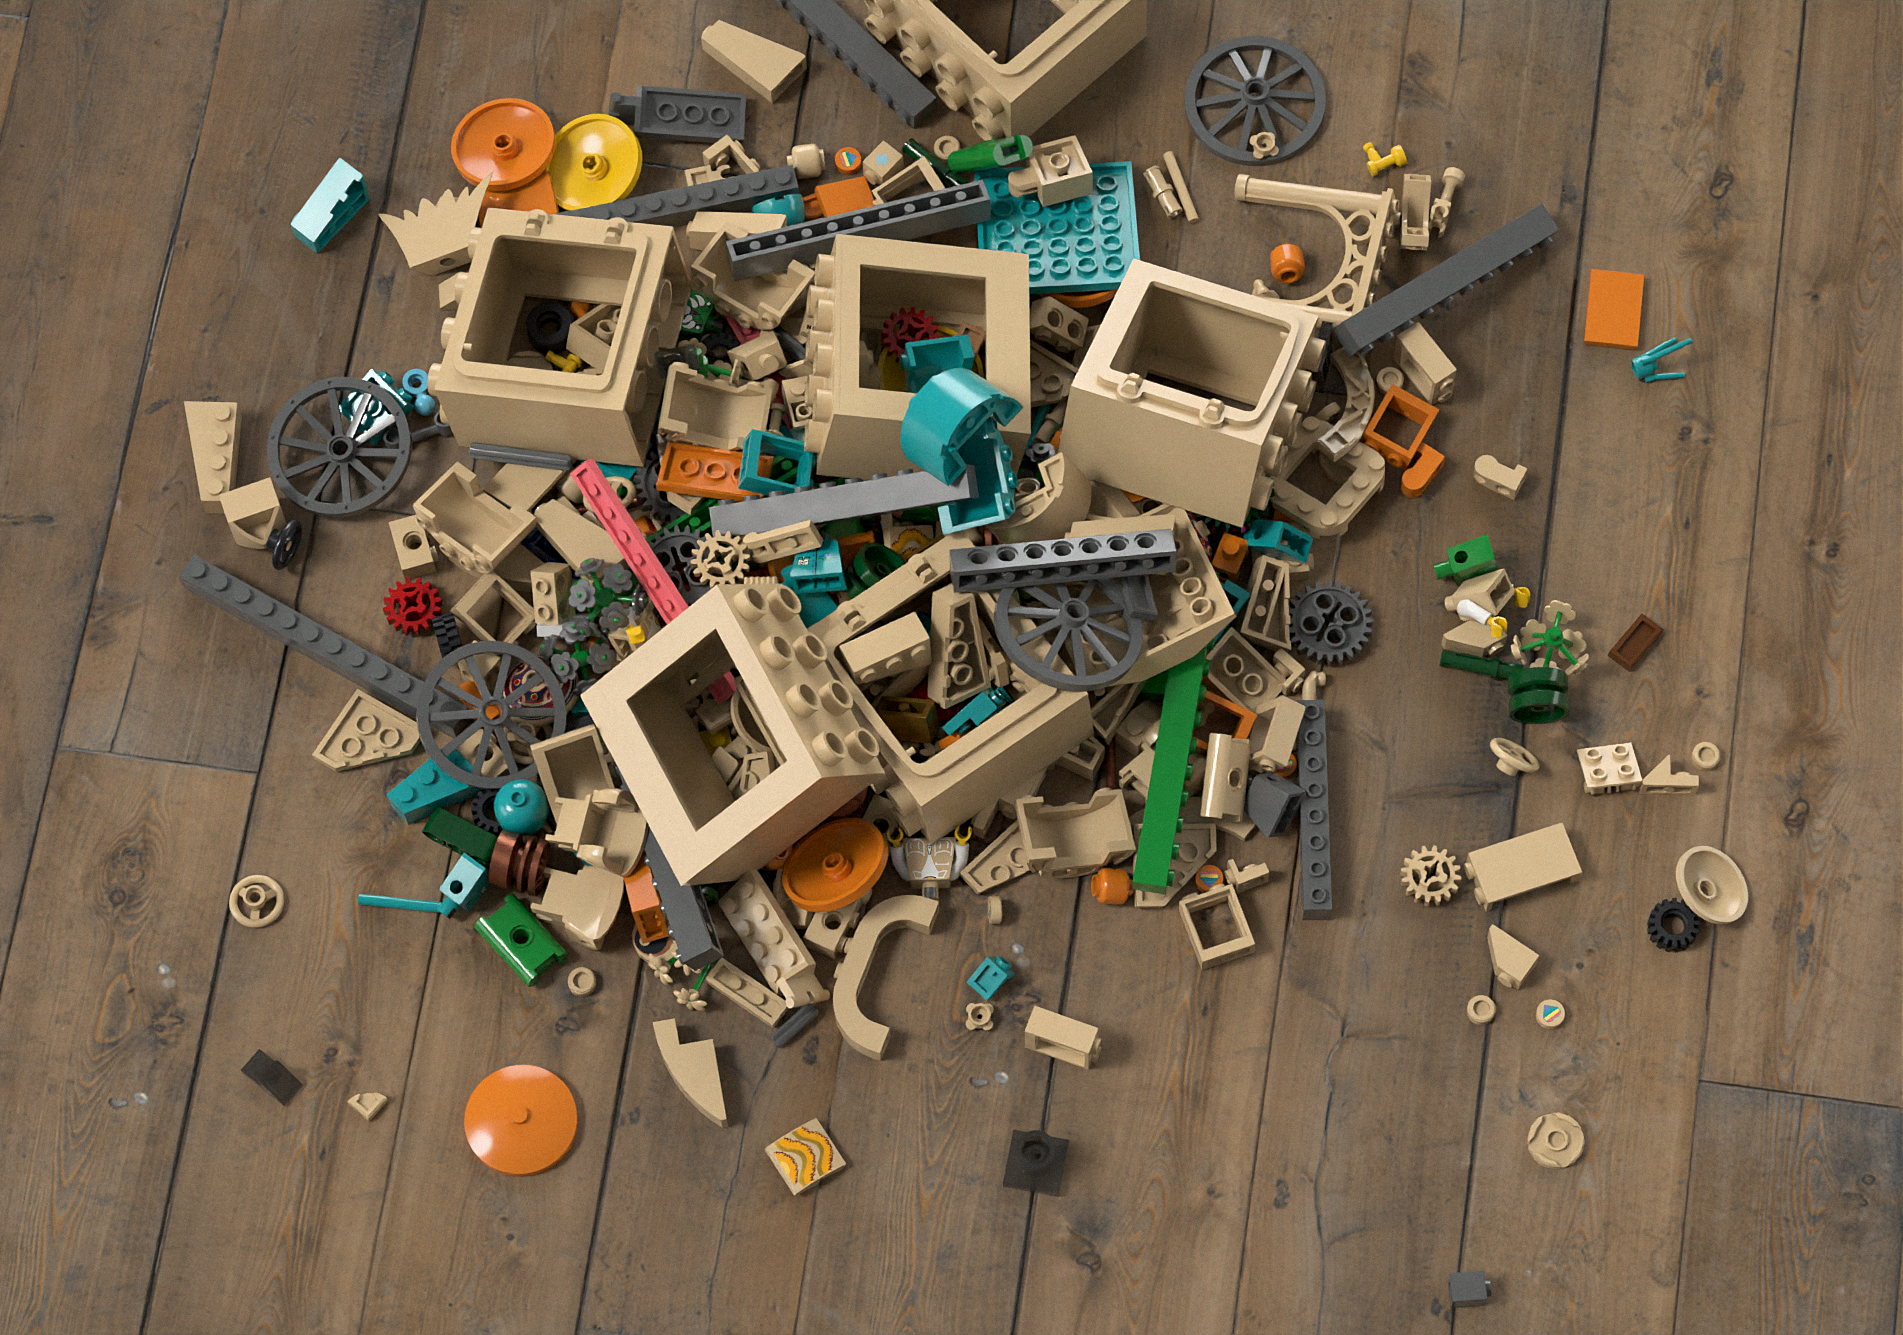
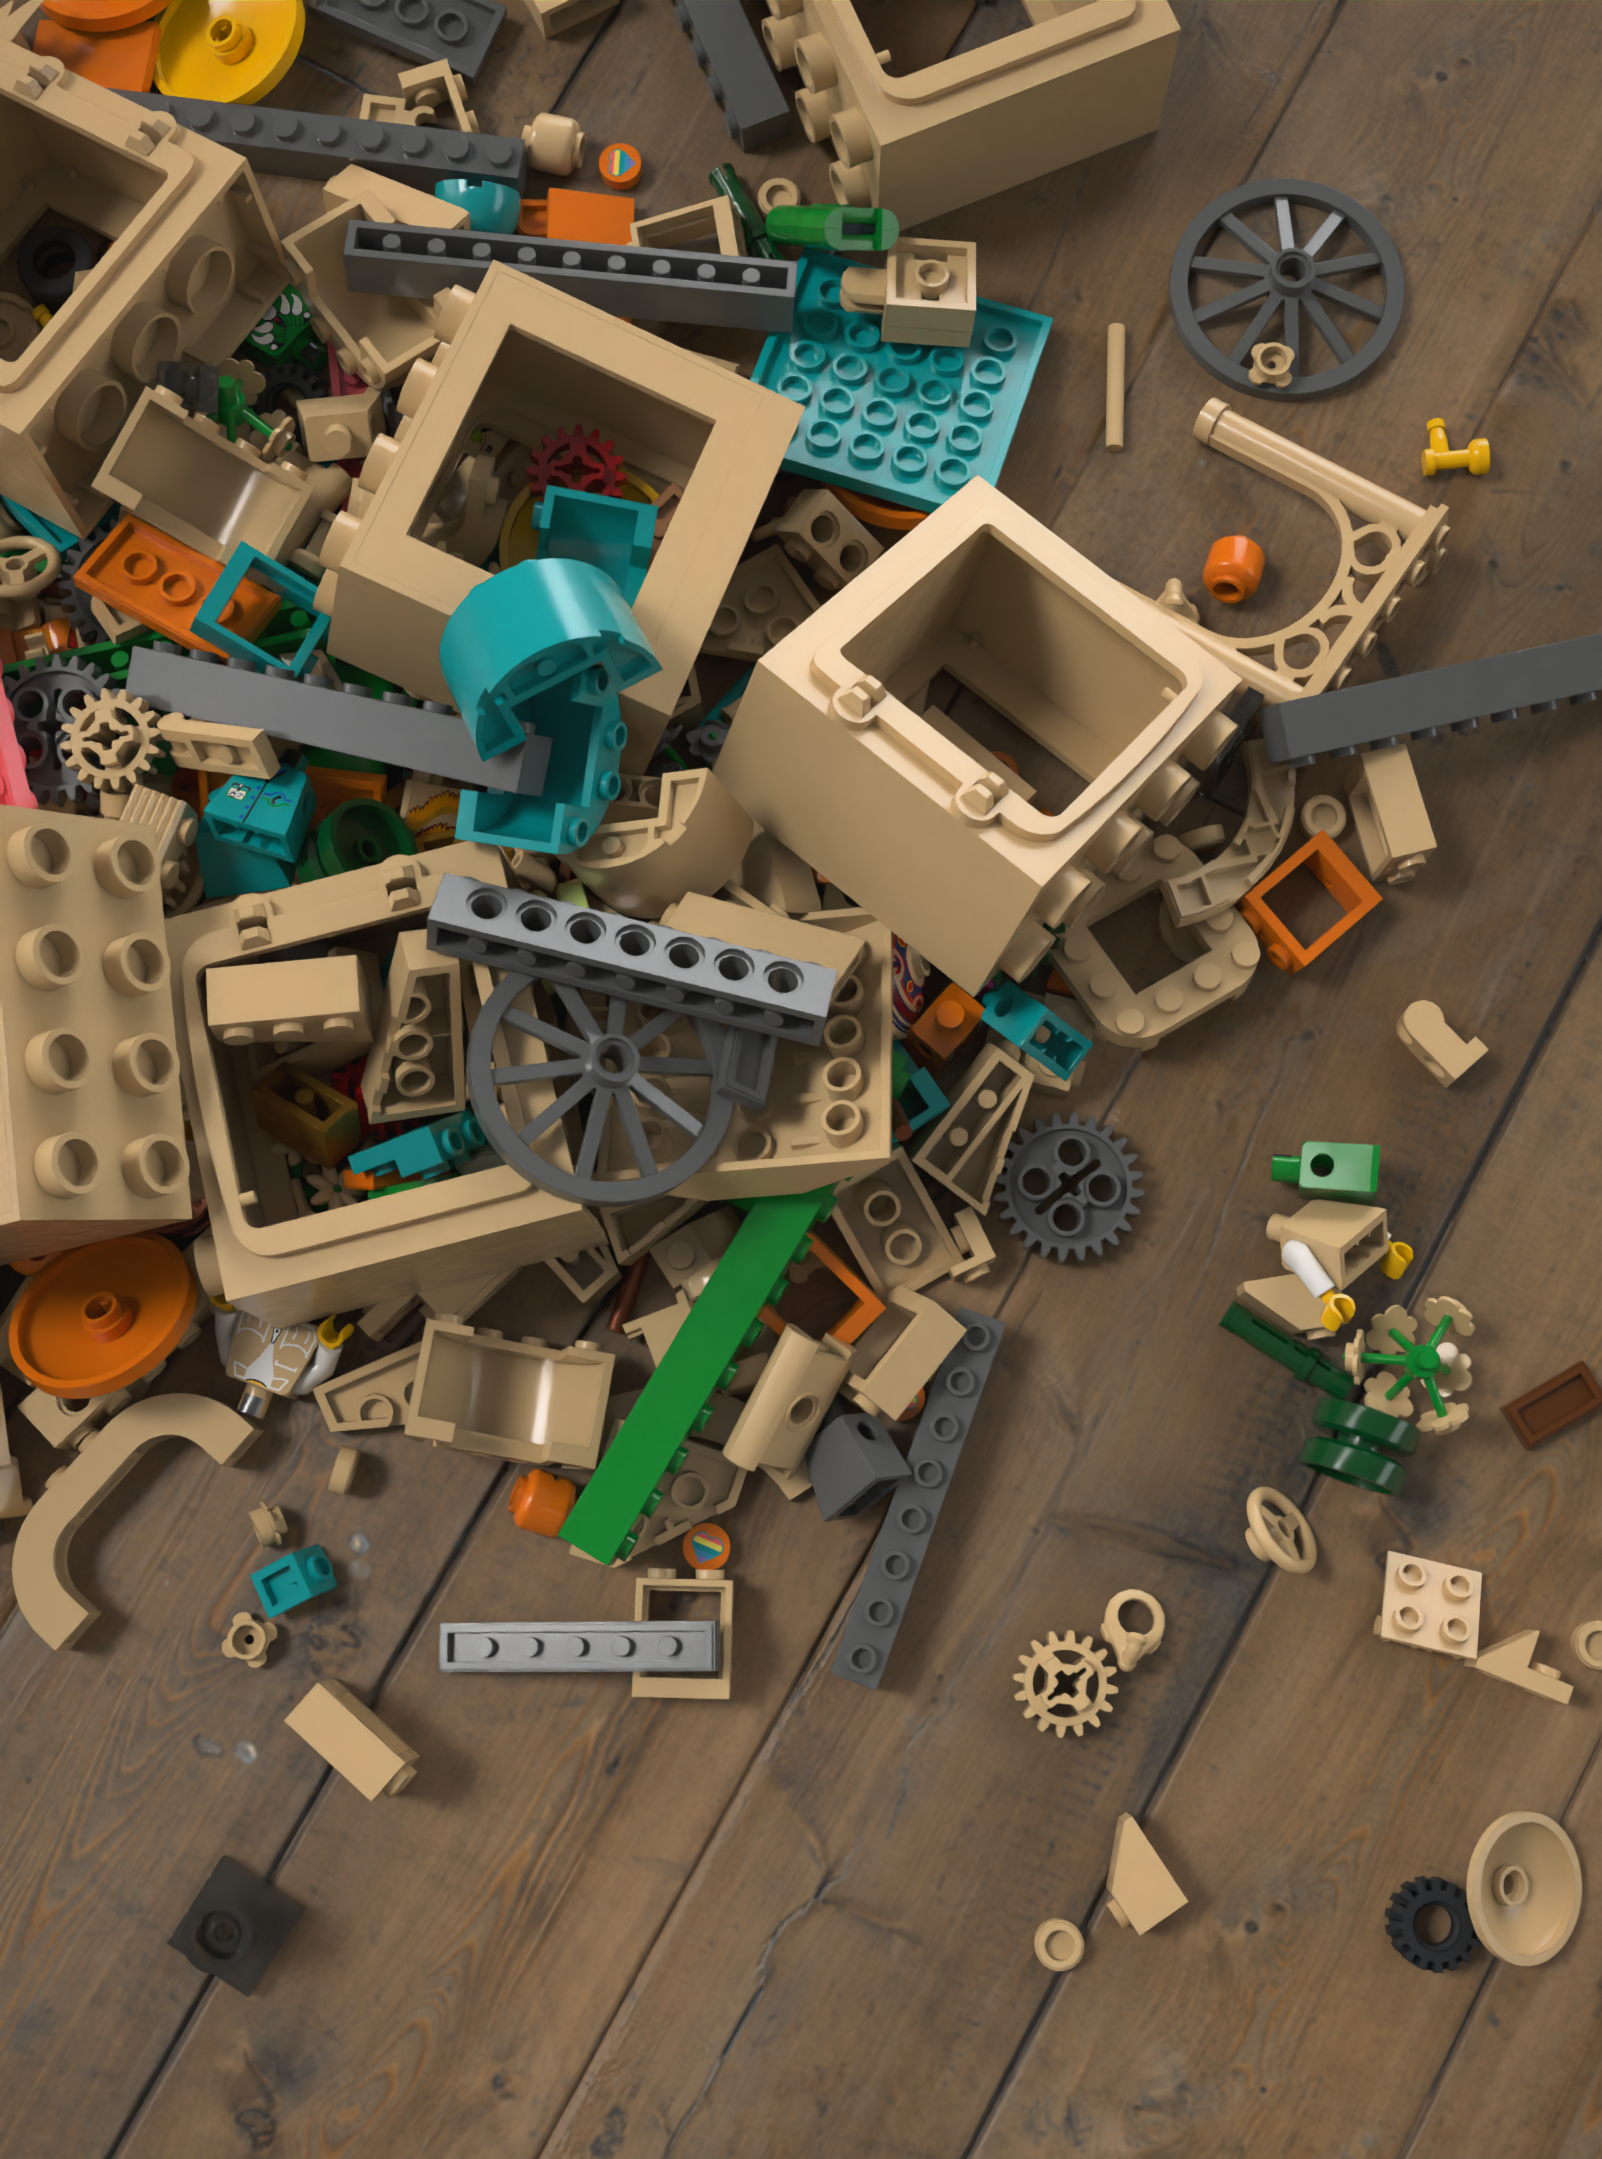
camera: 20 degrees right, 10 degrees up
tan brick [863,140,904,186] -> none
tan pin [1143,166,1183,219] -> none
tan bracket [1224,859,1269,893] -> none
tan arm [1302,670,1326,700] -> none
tan arch [1400,174,1431,250] -> none
orange leg [1401,442,1445,498] -> none
tan bar [1428,167,1465,238] -> none
tan panel [1464,823,1582,912] -> none
tan tile [1536,999,1565,1029] -> none
none -> tan plate [248,1501,288,1548]
none -> tile [439,1621,720,1672]
none -> tan piece [1100,1589,1165,1672]

